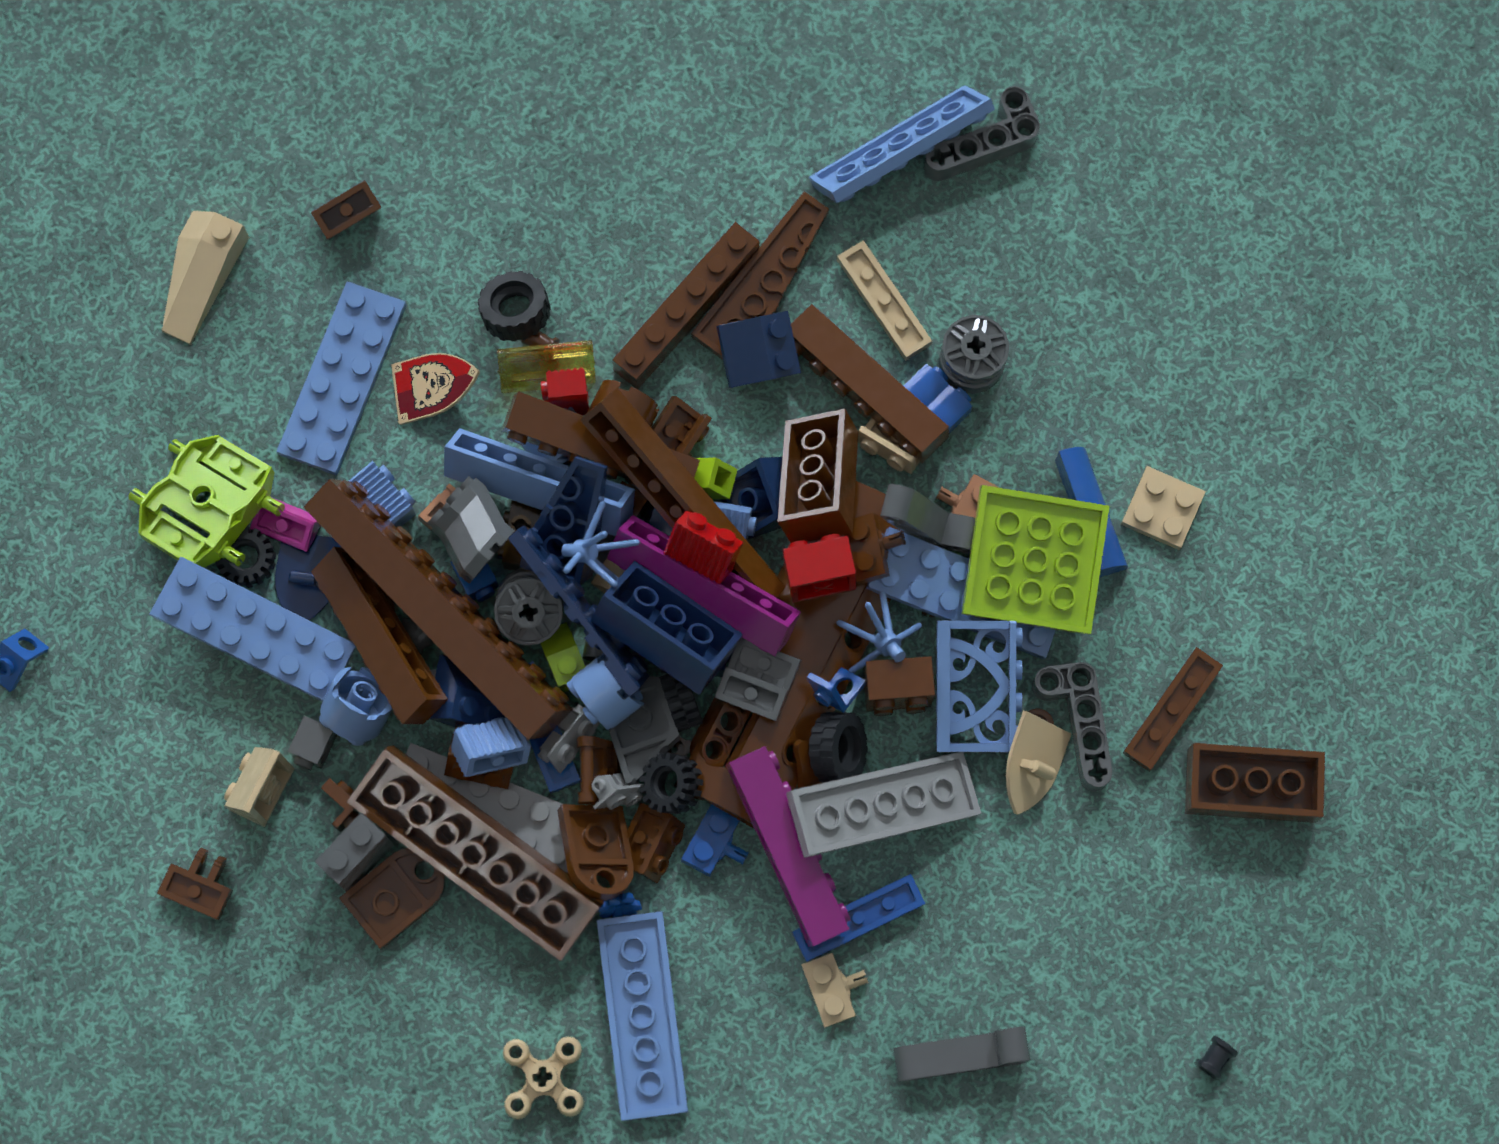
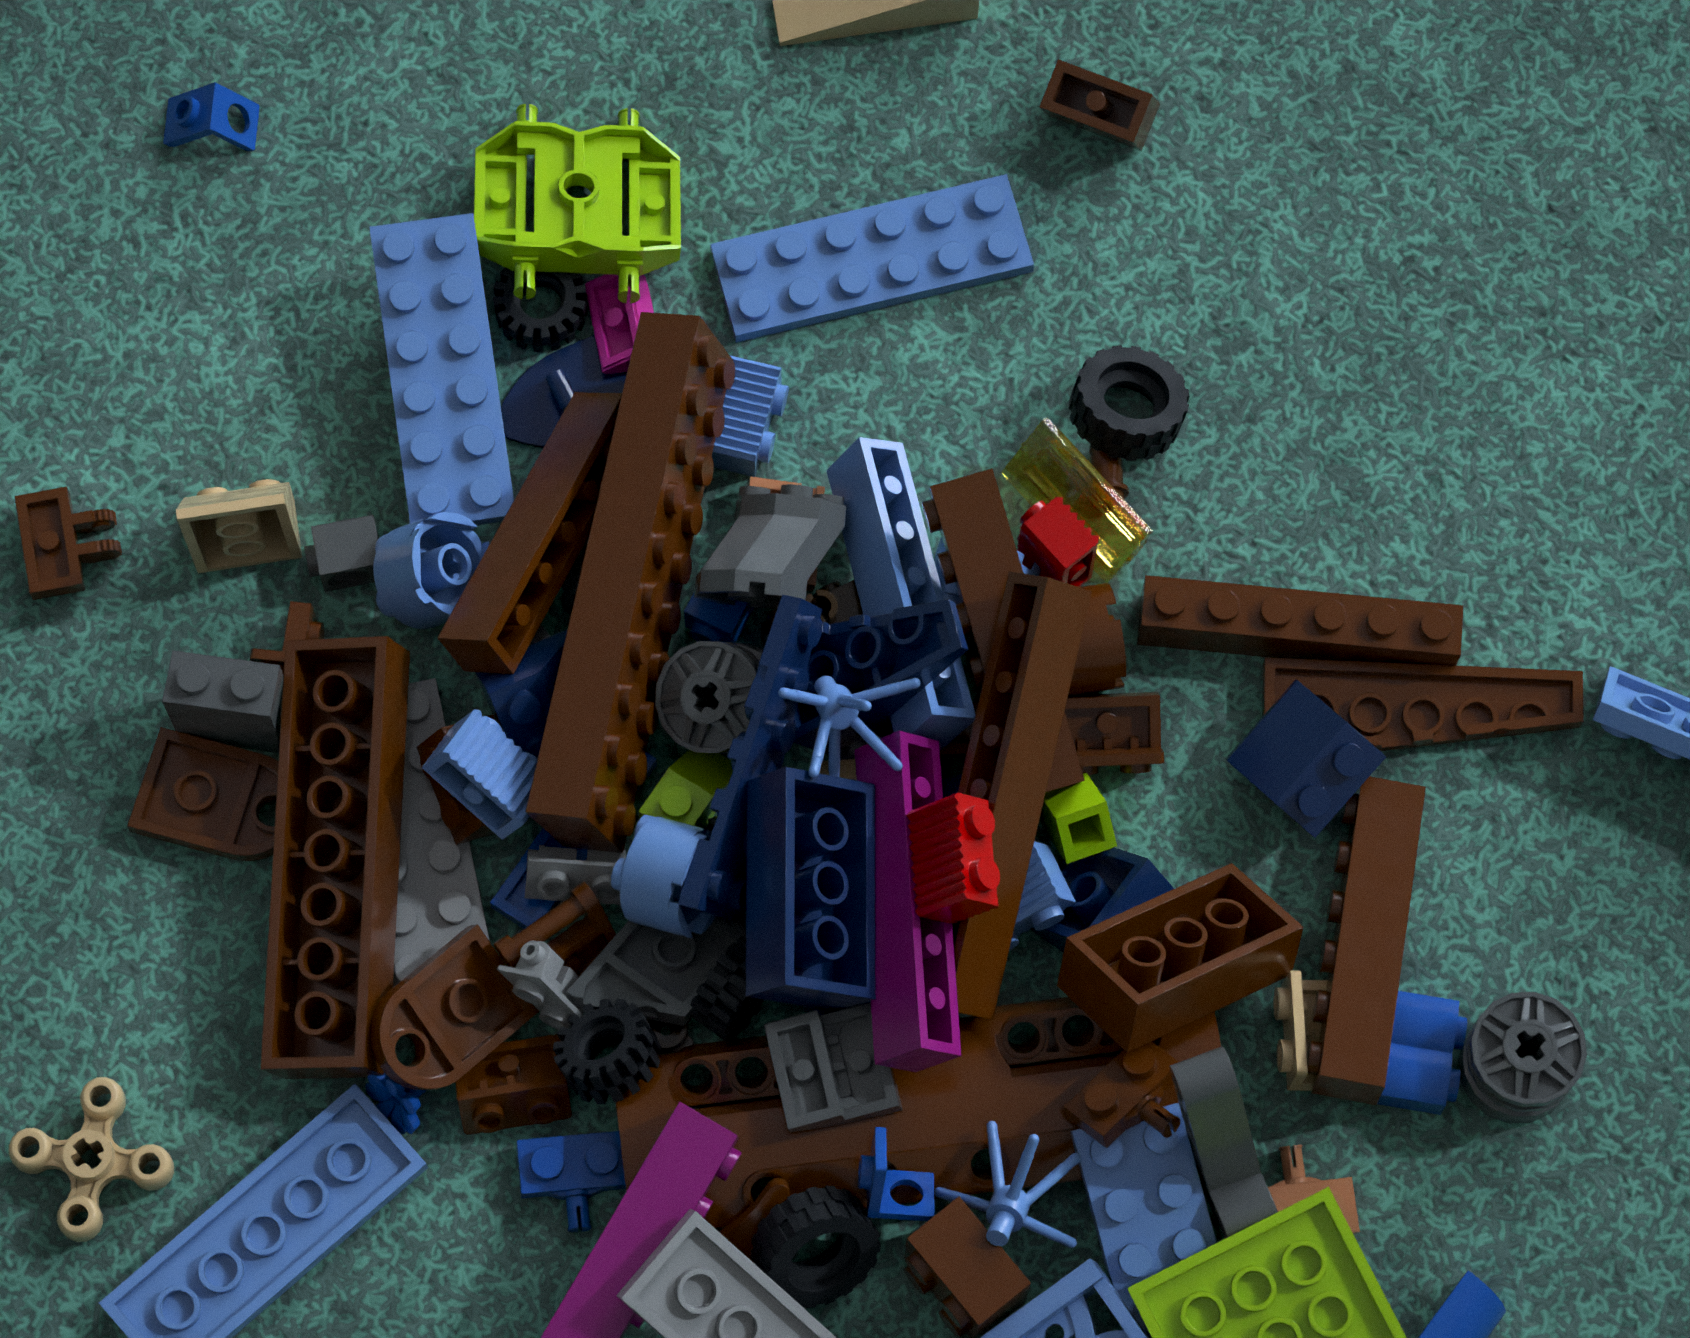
camera: 55 degrees right, 5 degrees down
shield [391,353,480,425] -> none
red brick [783,534,856,603] -> none
tan plate [837,240,932,361] -> none

